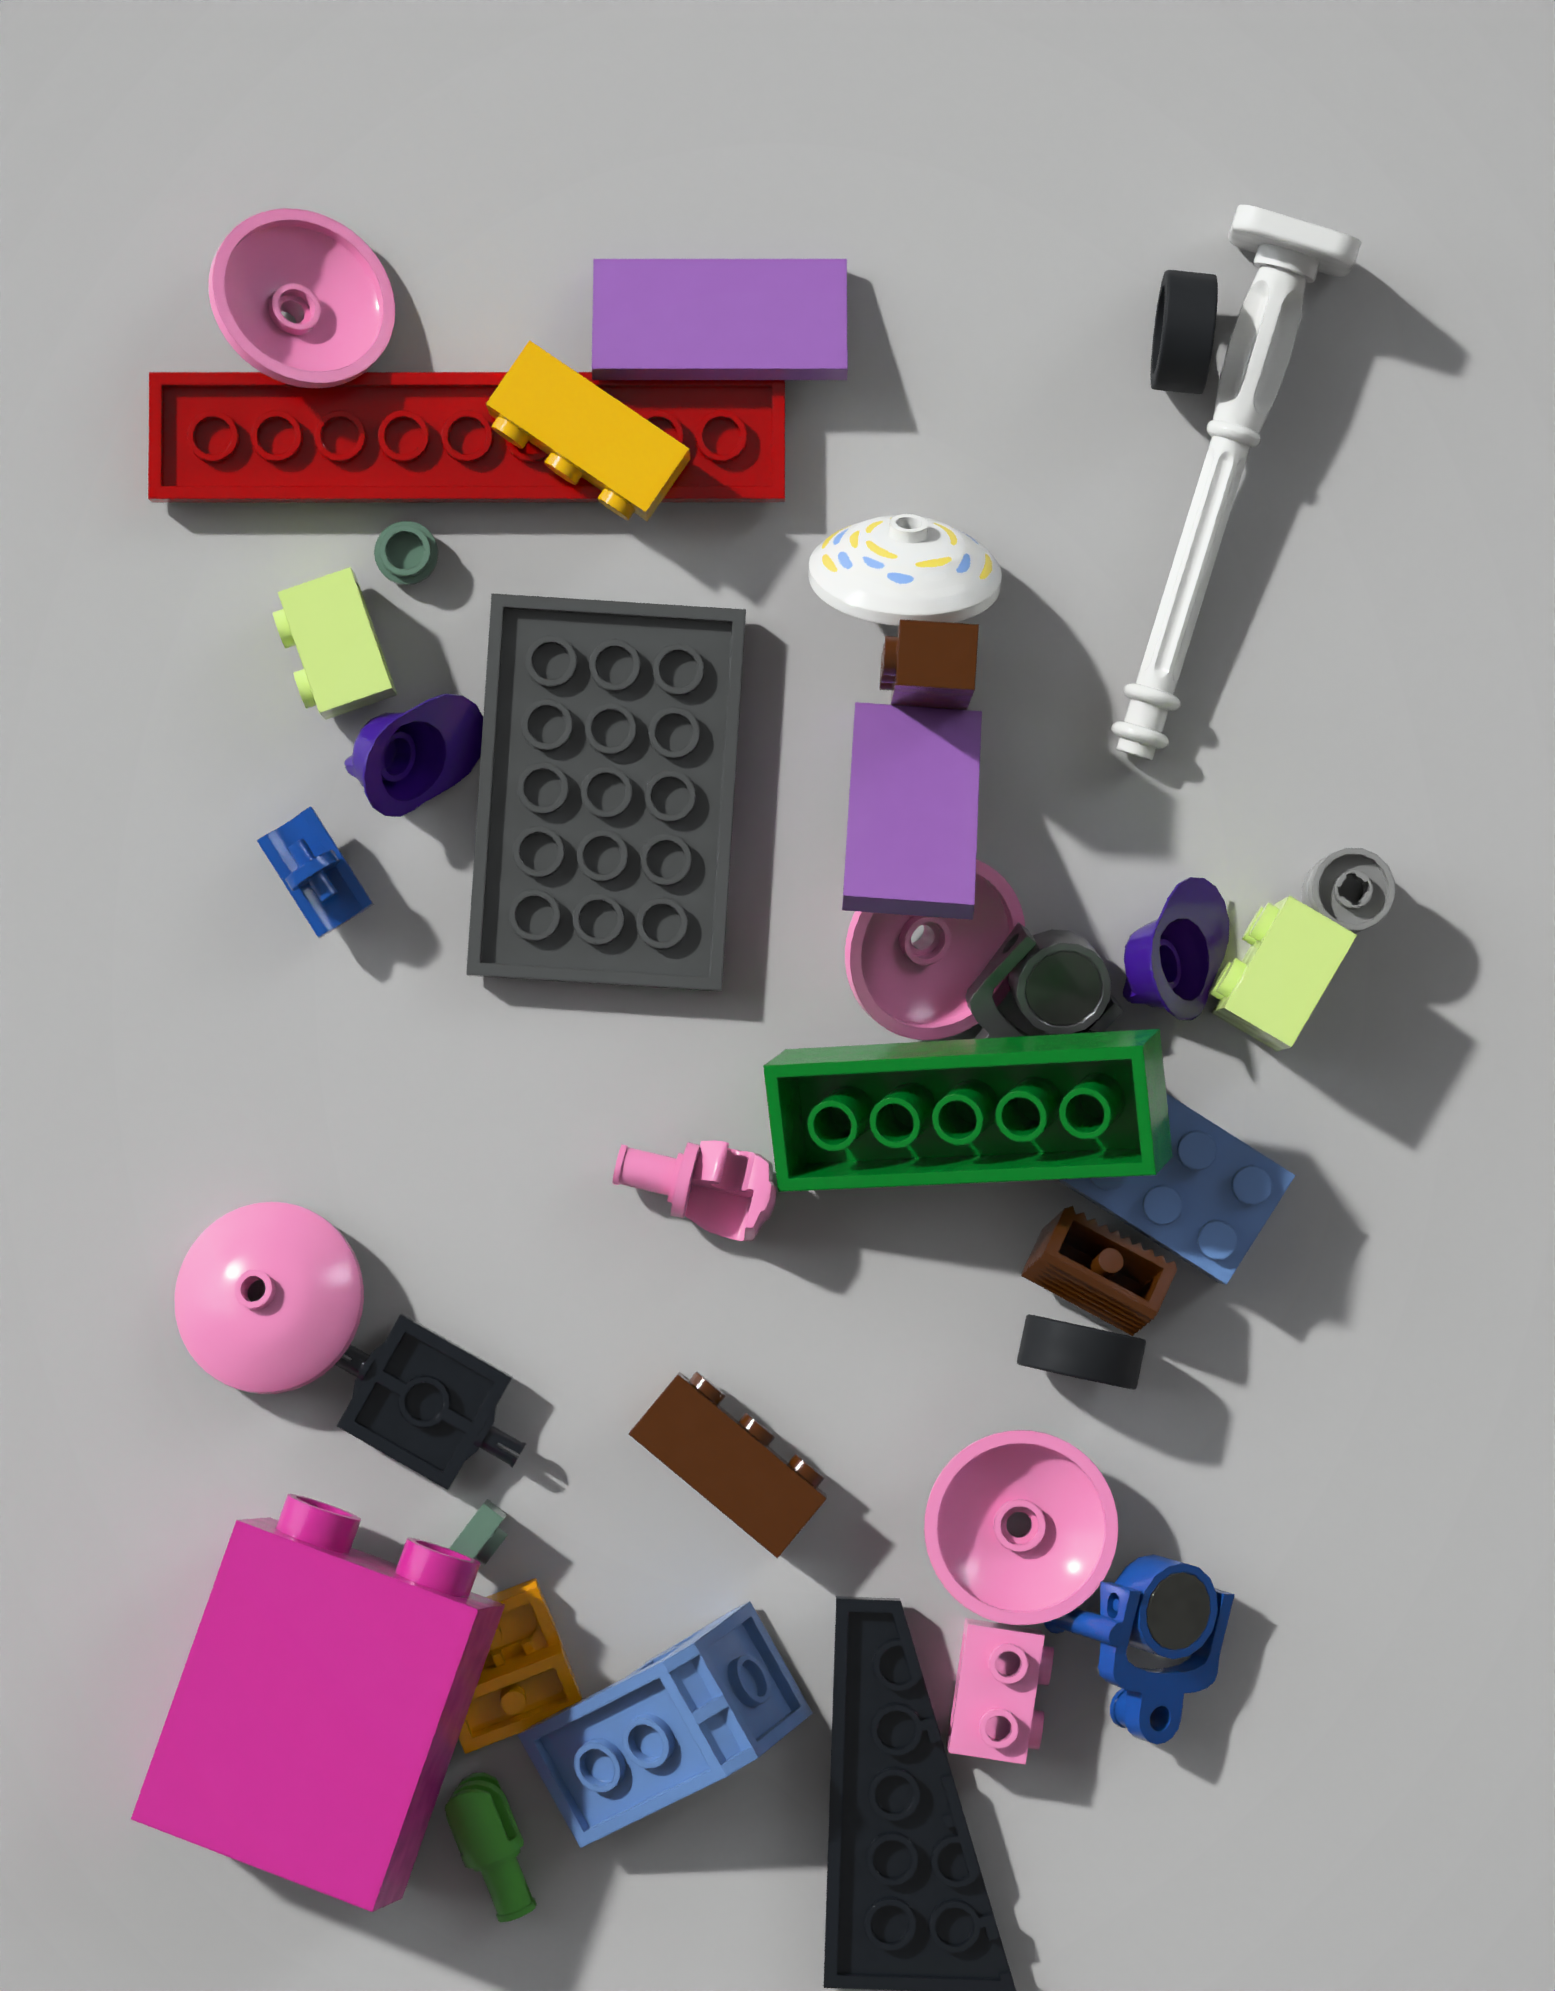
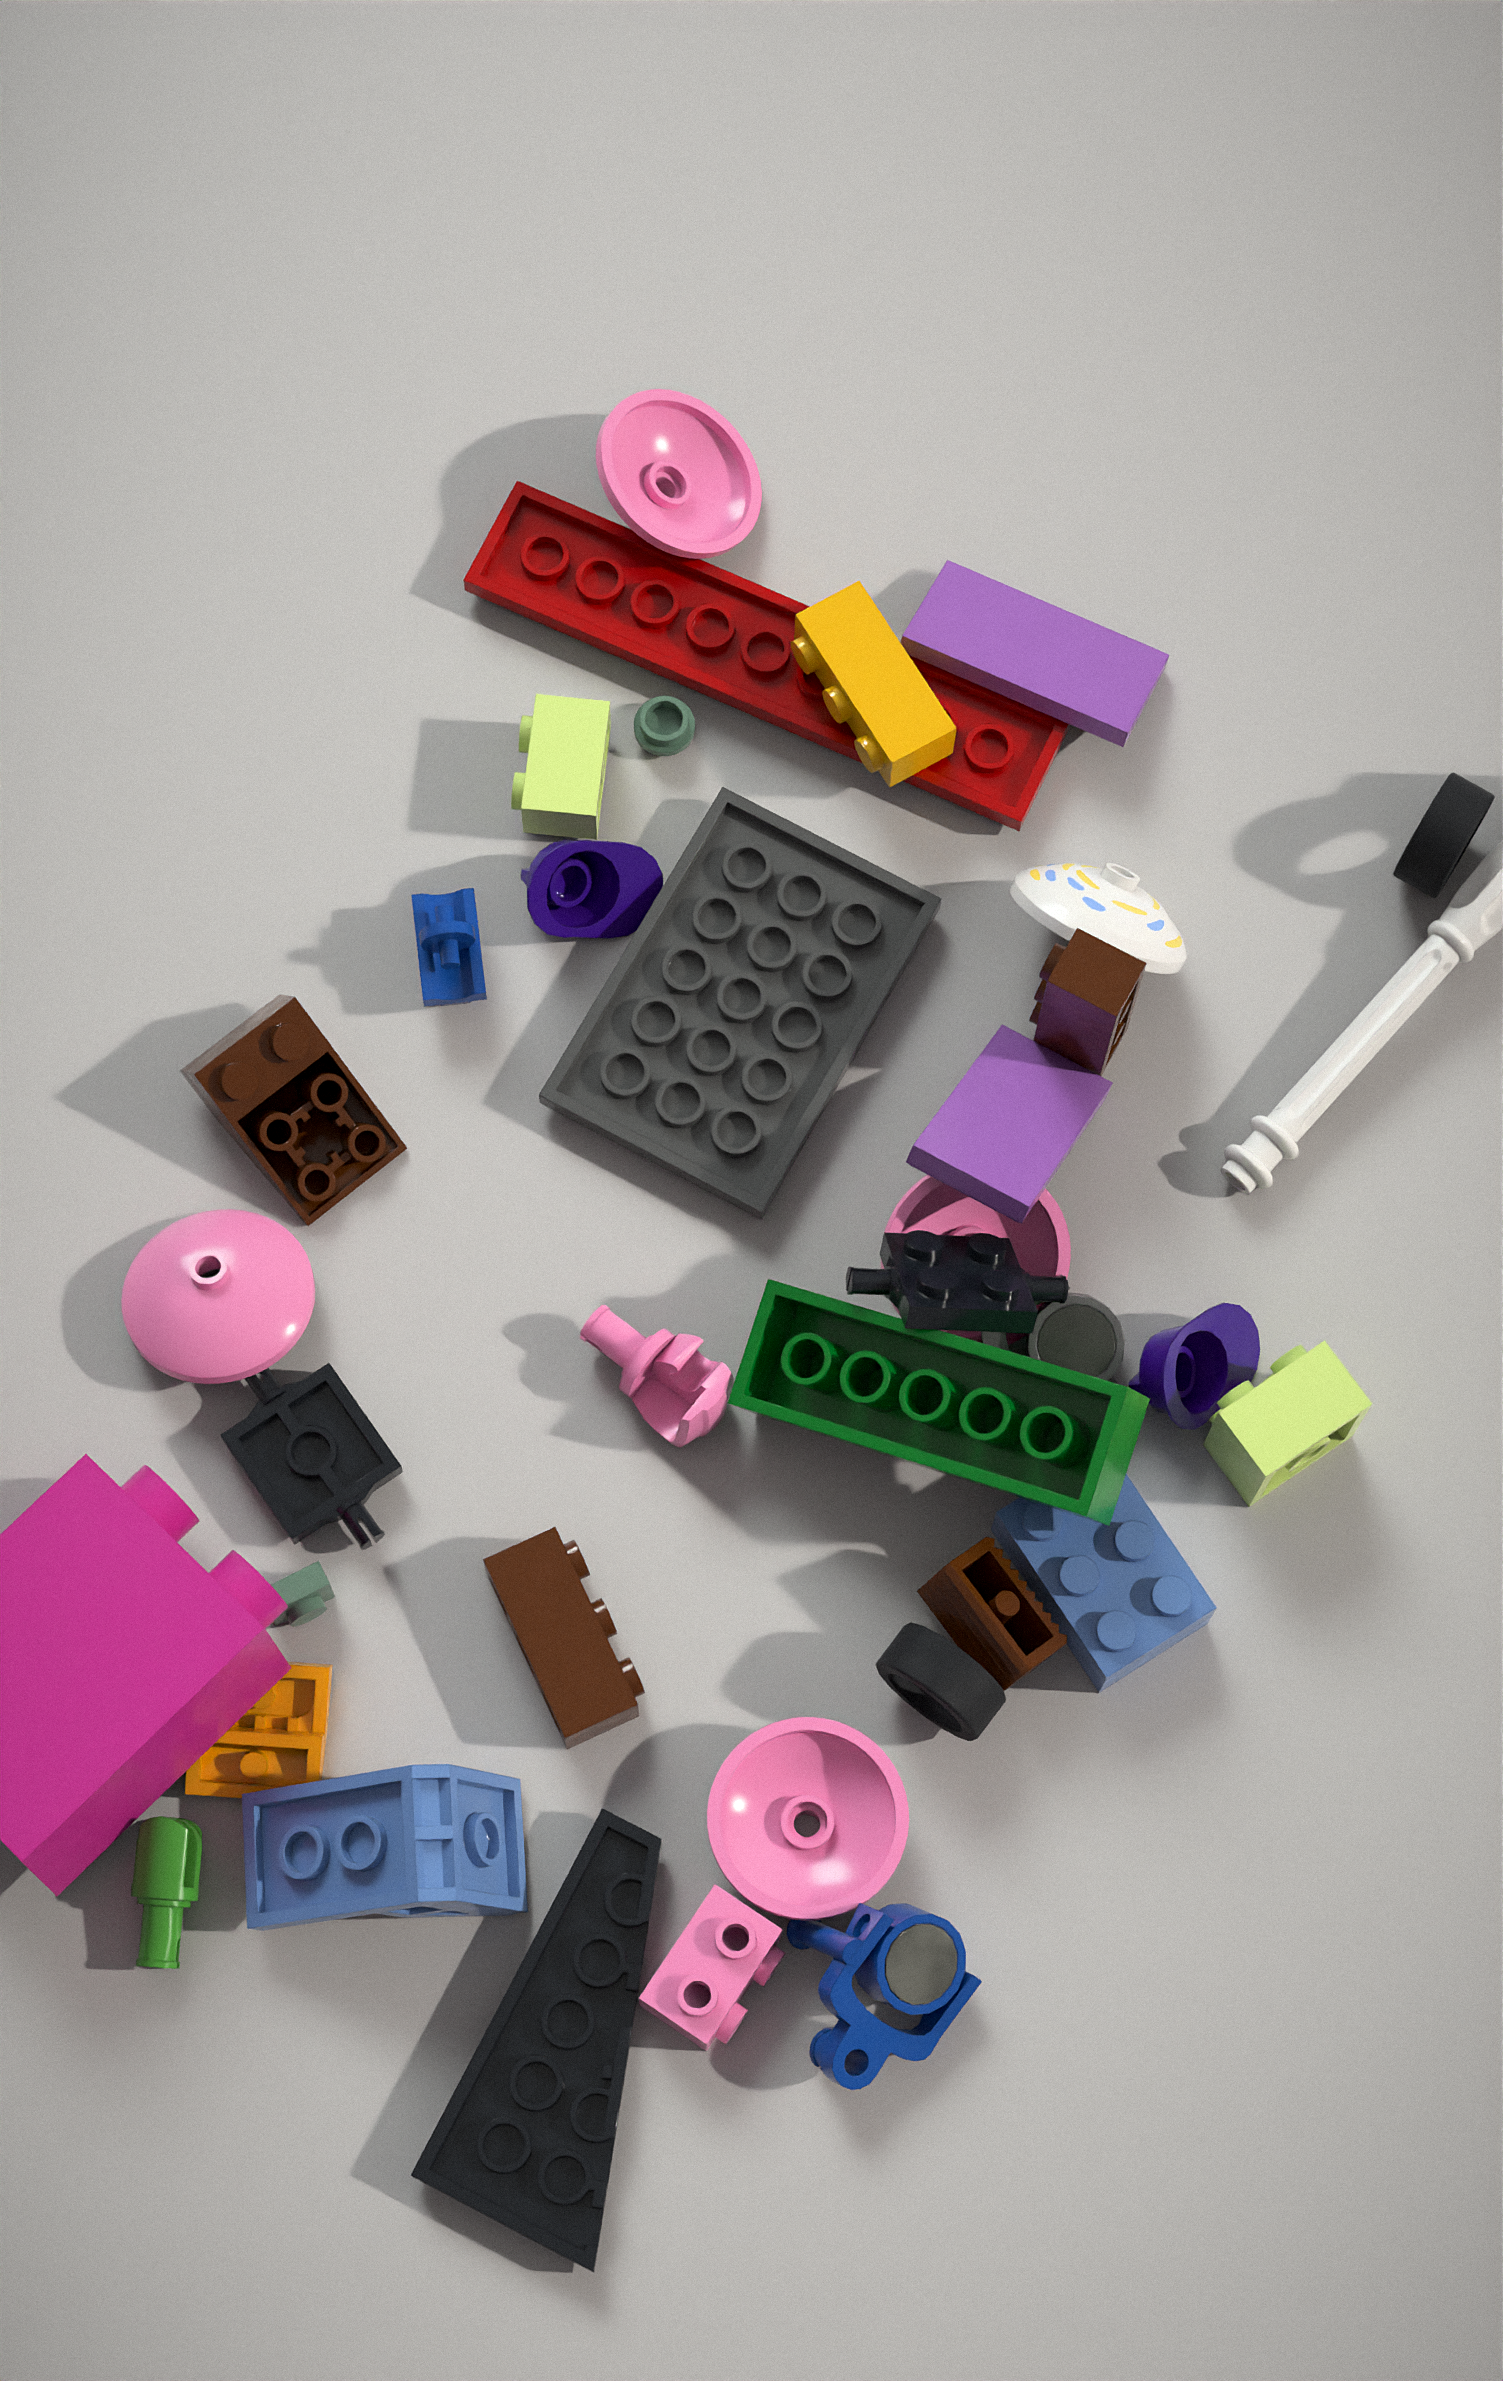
camera: 25 degrees right, 15 degrees down
light grey wheel [1302,848,1395,933] -> none
none -> reddish brown slope [180,994,407,1226]
none -> black plate [845,1230,1068,1334]

